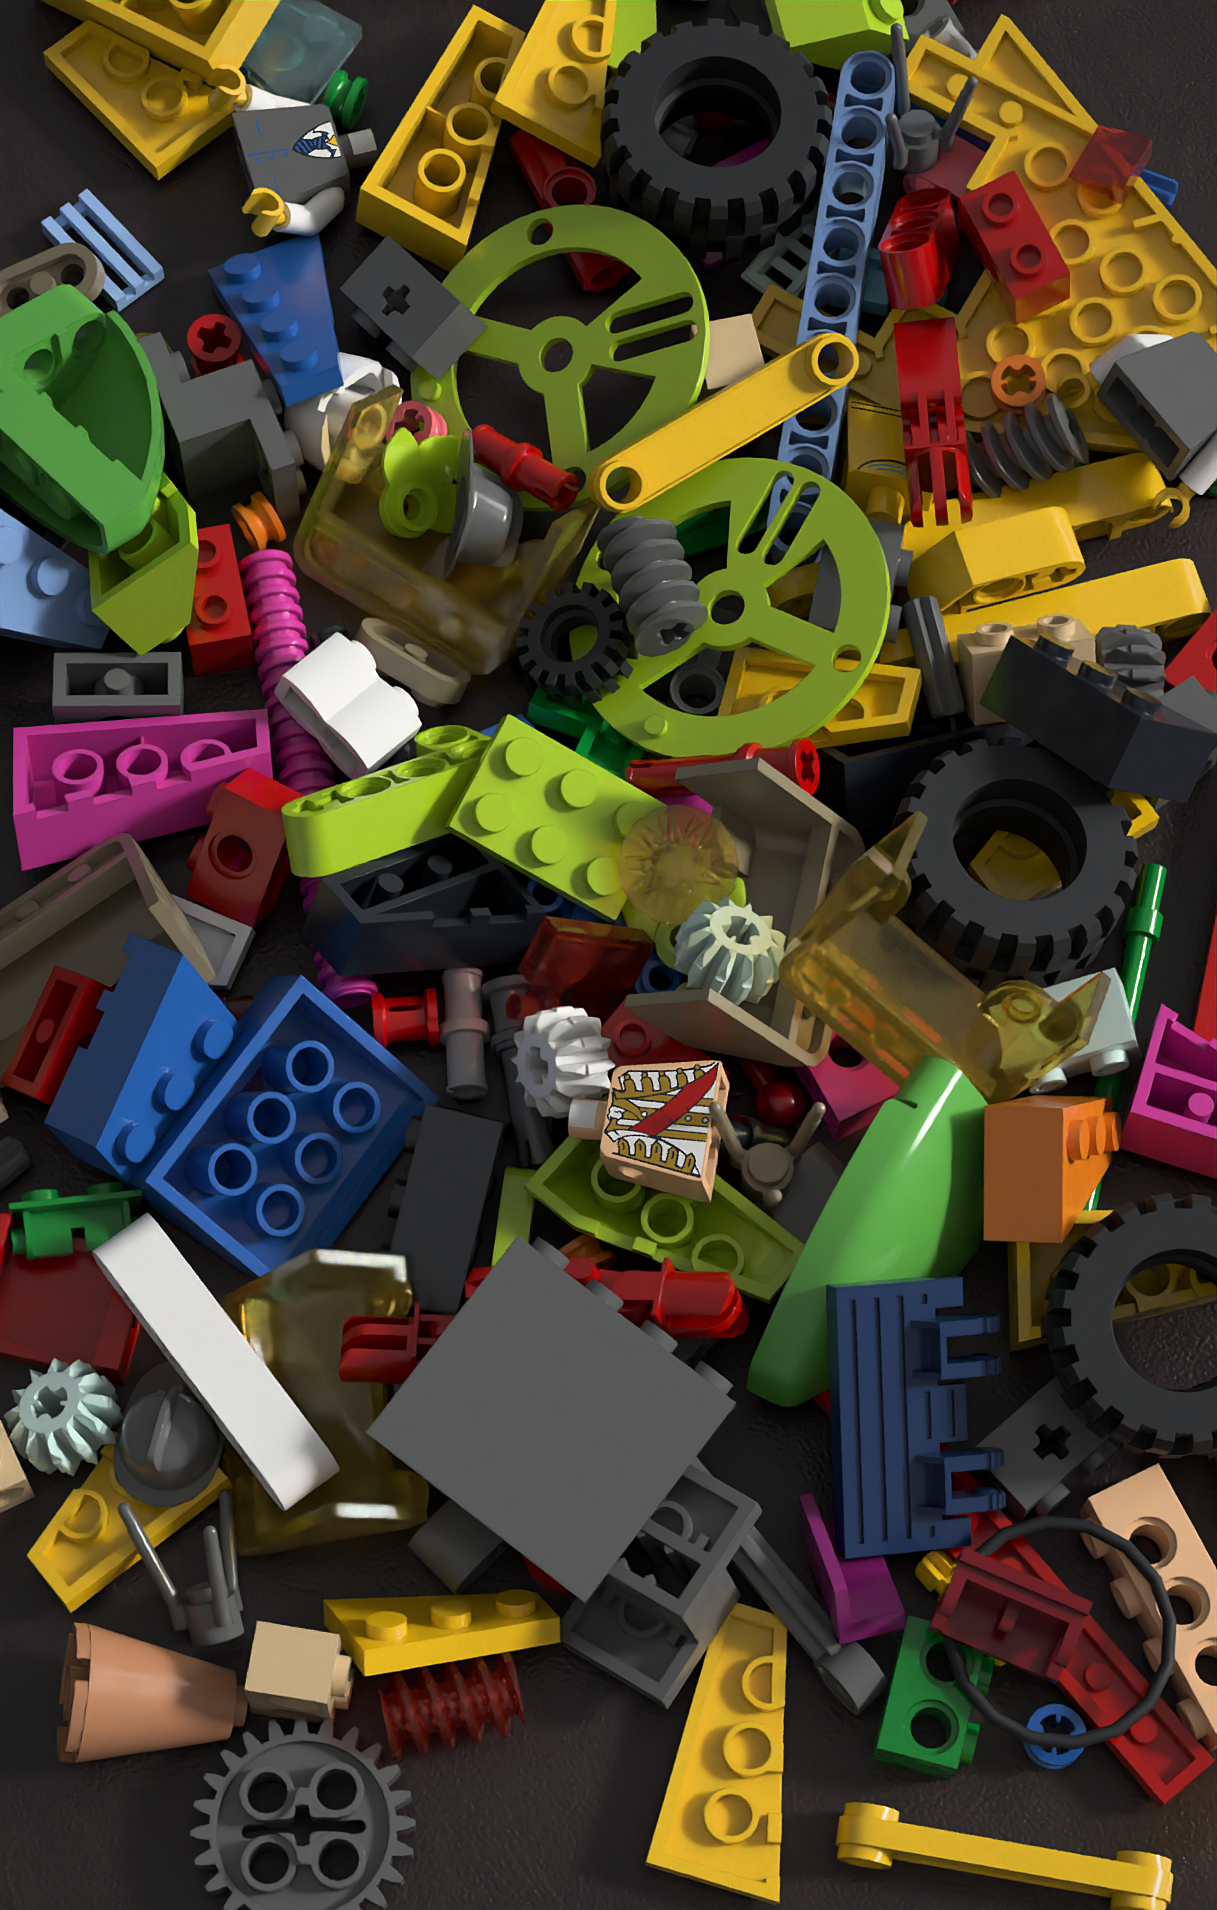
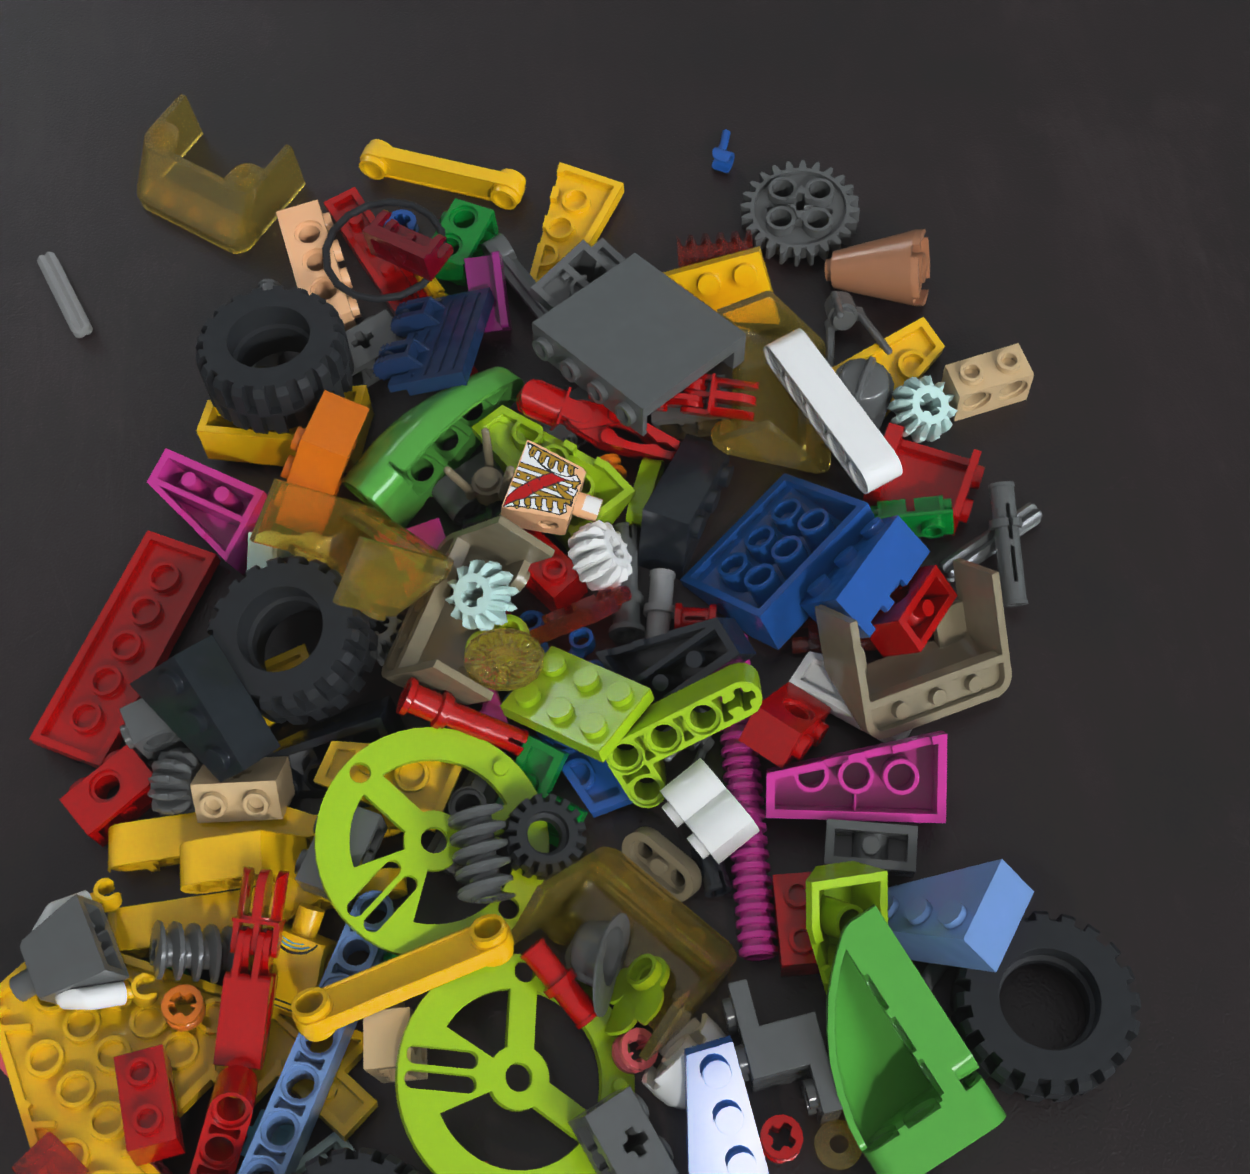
camera: 160 degrees left, 5 degrees down
orange bush [231,491,286,552] -> none
tan brick [244,1621,355,1725] -> none
dark grey axle [903,596,965,719] -> none

